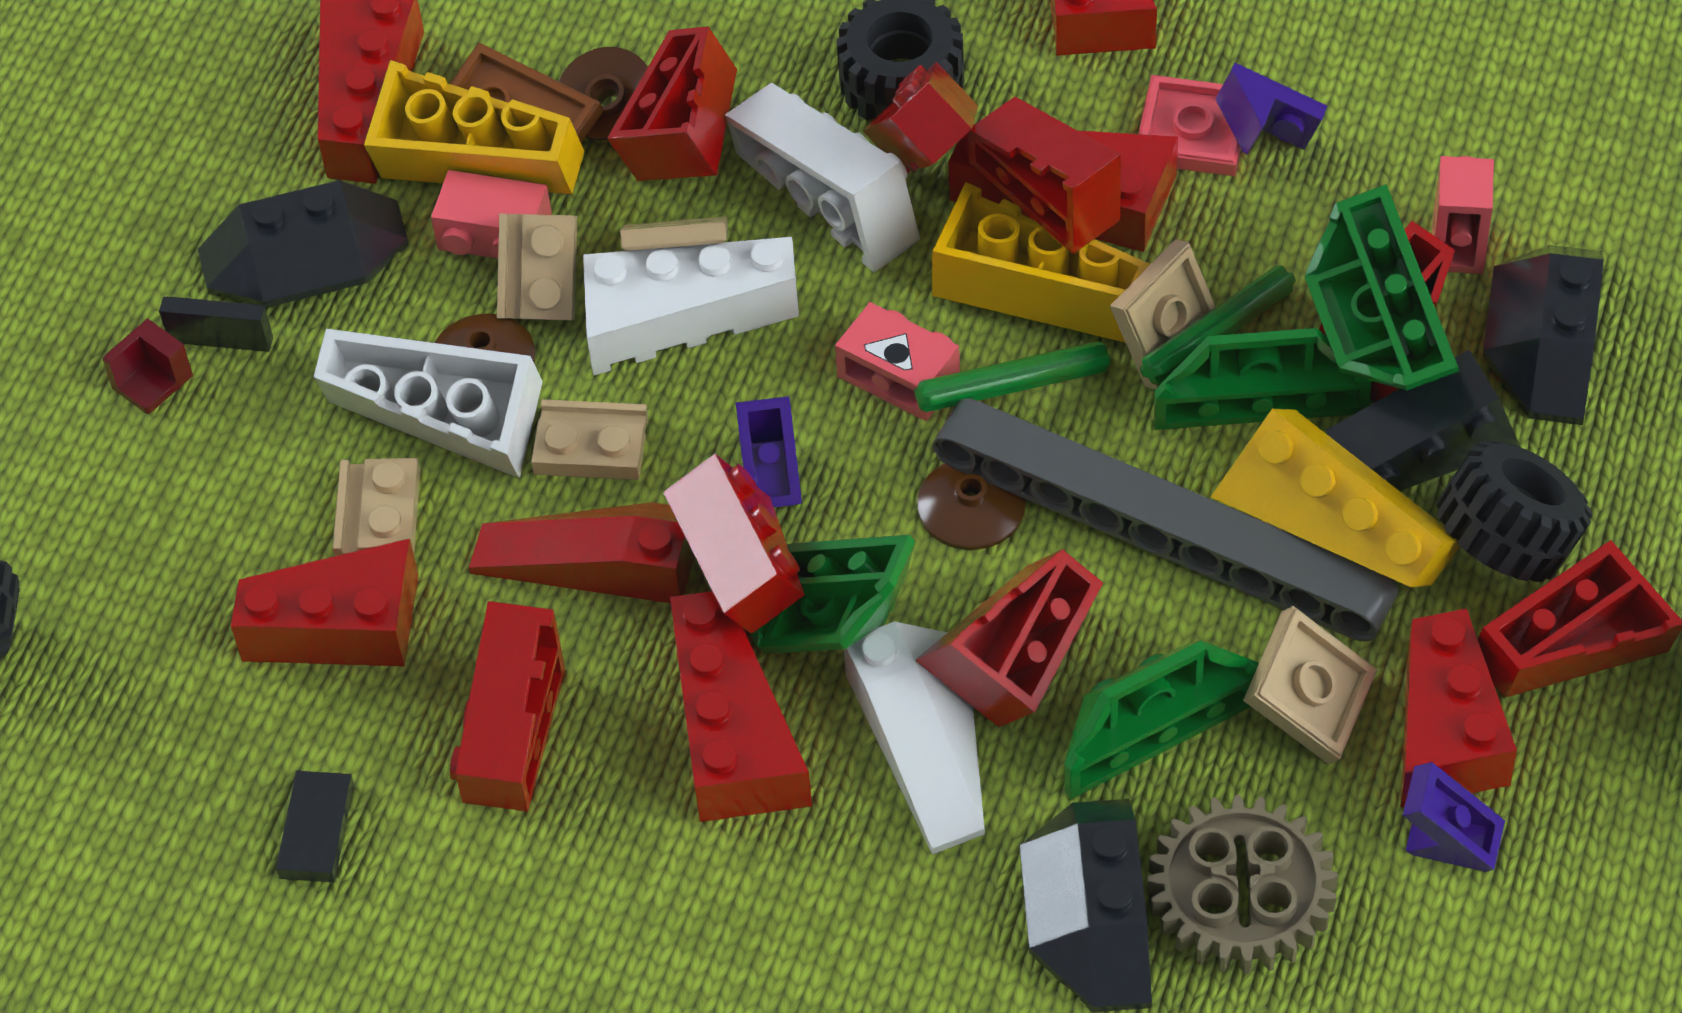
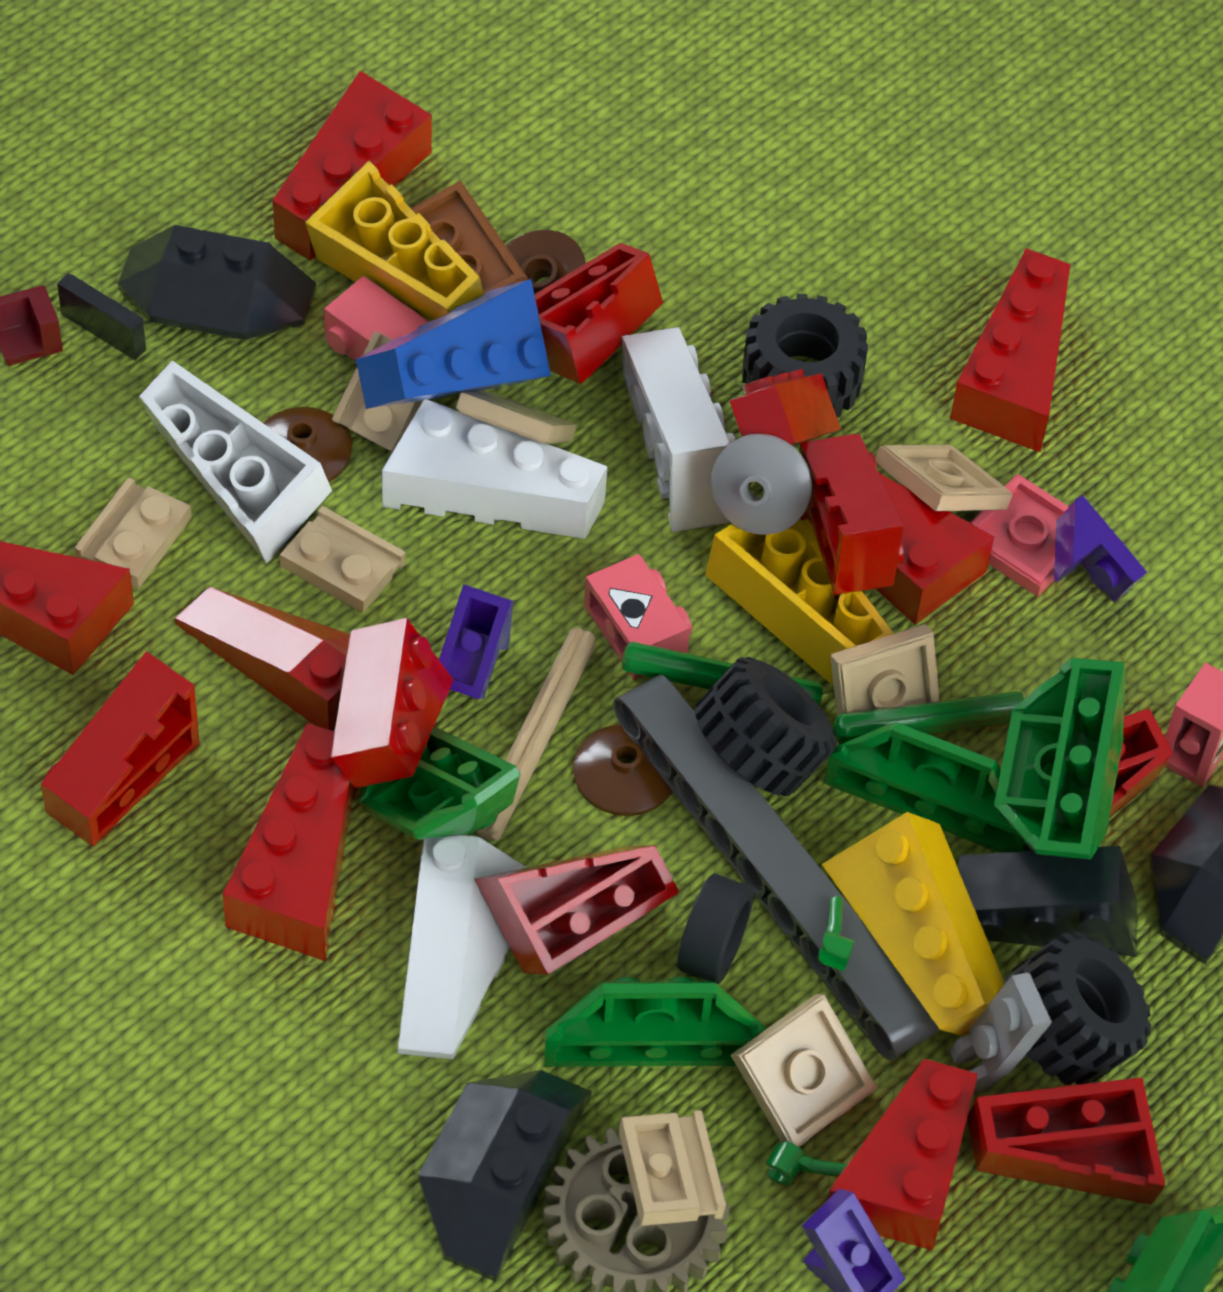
camera: 20 degrees right, 0 degrees up
none -> blue wedge [356,279,551,409]
none -> tan axle [475,627,596,841]
none -> tan plate [619,1110,726,1226]
none -> black tyre [677,873,754,985]
none -> black tyre [694,657,837,796]
none -> light grey dish [711,434,812,535]
none -> green hand [766,1141,847,1186]
none -> green hand [818,896,855,971]
none -> tan tile [875,445,1013,511]
none -> light grey hinge [950,972,1052,1094]

